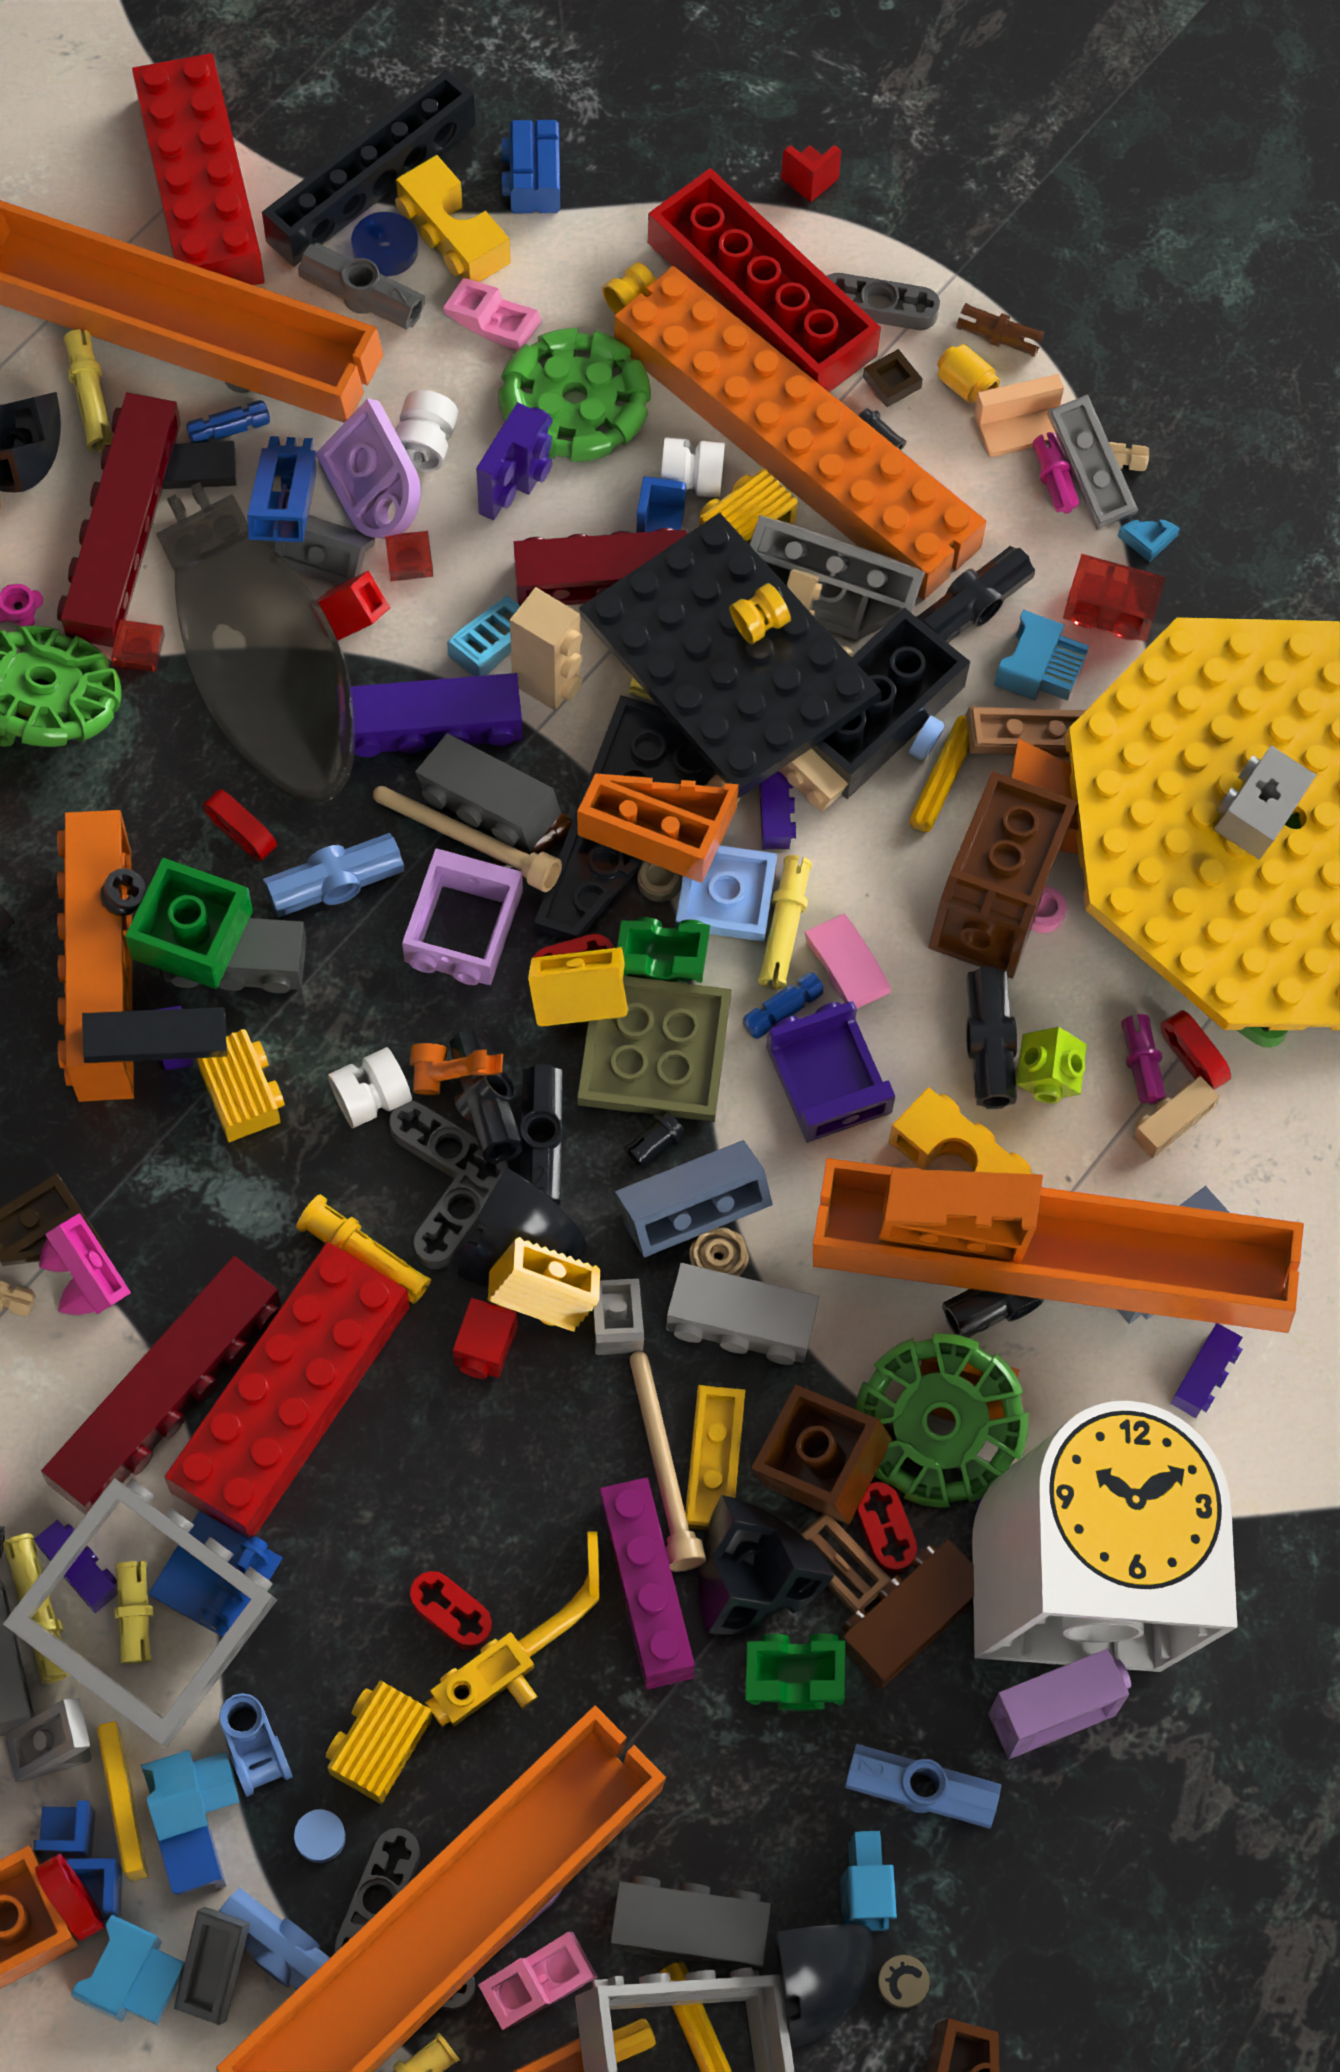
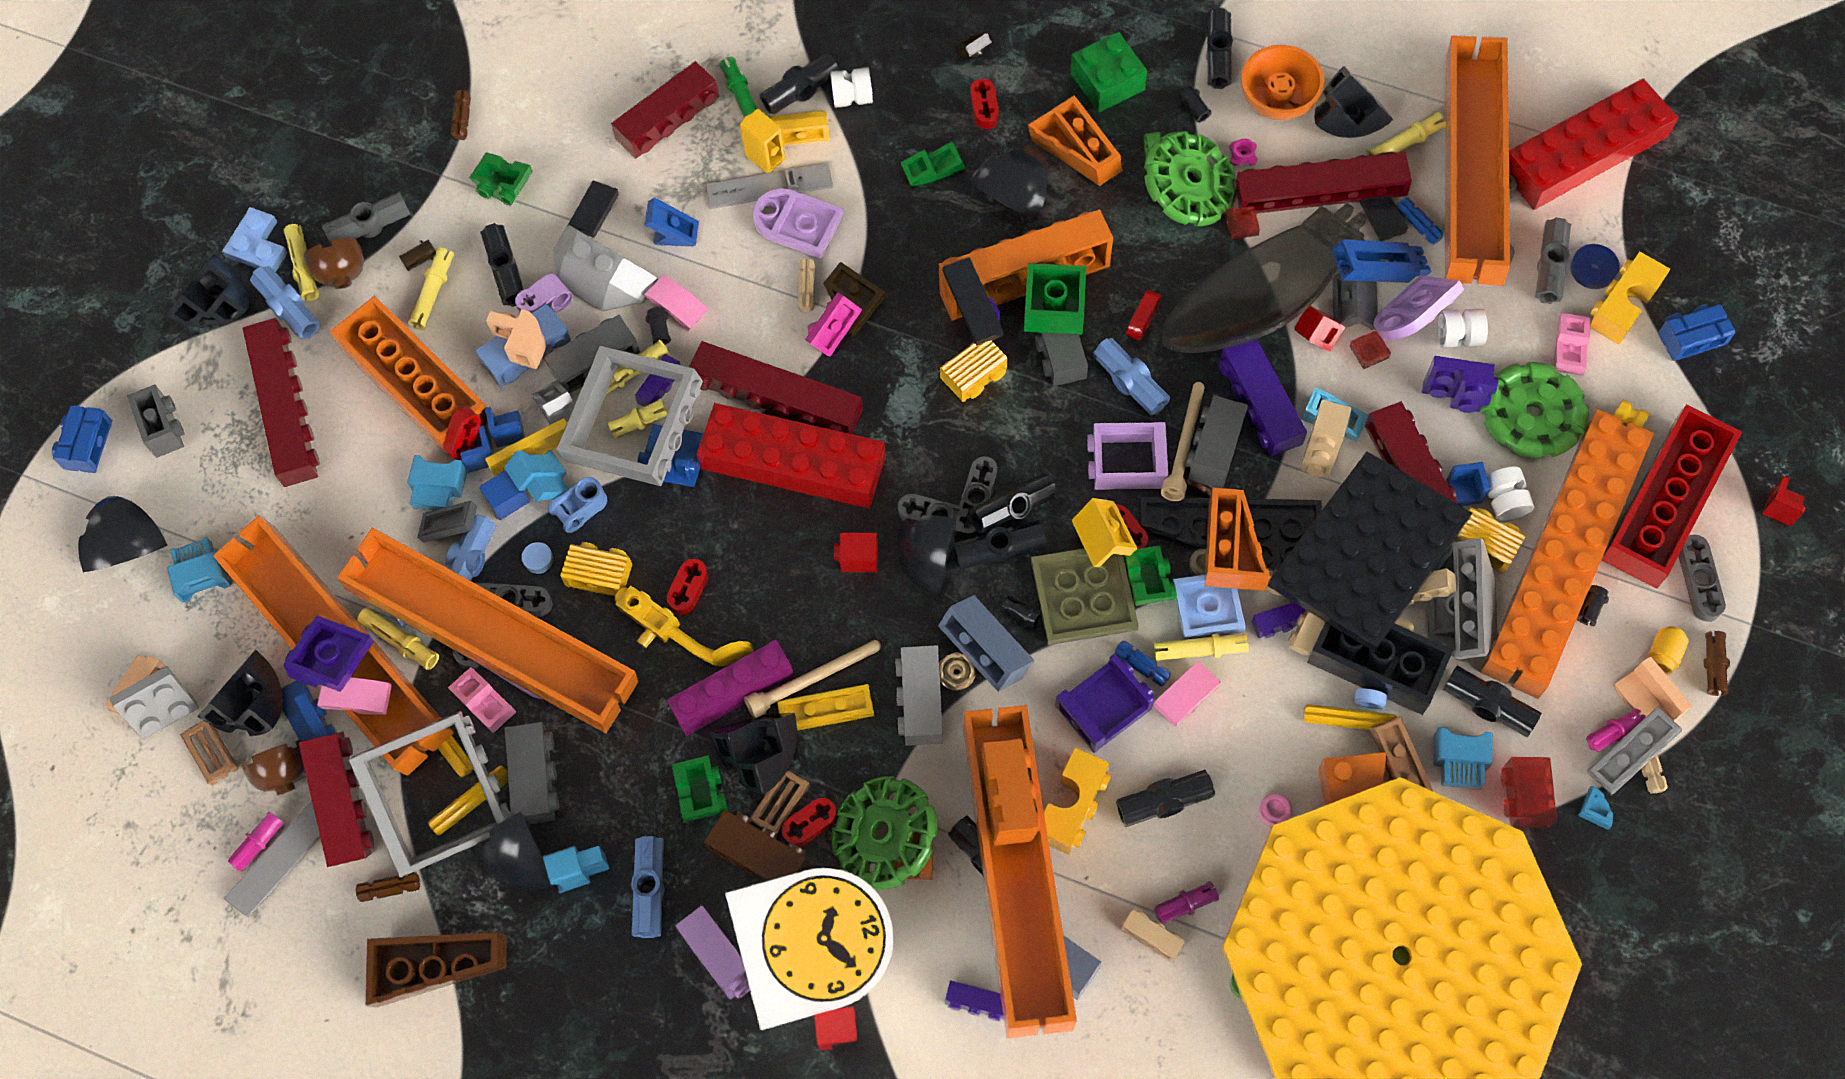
camera: 80 degrees right, 0 degrees up
black bush [100,868,146,916] -> none
black brick [262,70,475,267] -> none
yellow pin [296,1194,431,1304] -> none
white wheel [327,1047,412,1129] -> none
orange brick [410,1043,503,1095] -> none
yellow brick [488,1237,600,1332] -> none
light grey slope [593,1278,644,1355] -> none
yellow wheel [729,583,791,644] -> none
reddish brown brick [751,1384,892,1524] -> none
dark brown plate [863,349,923,407] -> none
dark tan tile [877,1955,930,2010] -> none
reddish brown bracket [928,771,1078,979] -> none
lime brick [1016,1026,1087,1104] -> none
red beam [1160,1010,1231,1090] -> none
light grey brick [1214,745,1317,860] -> none

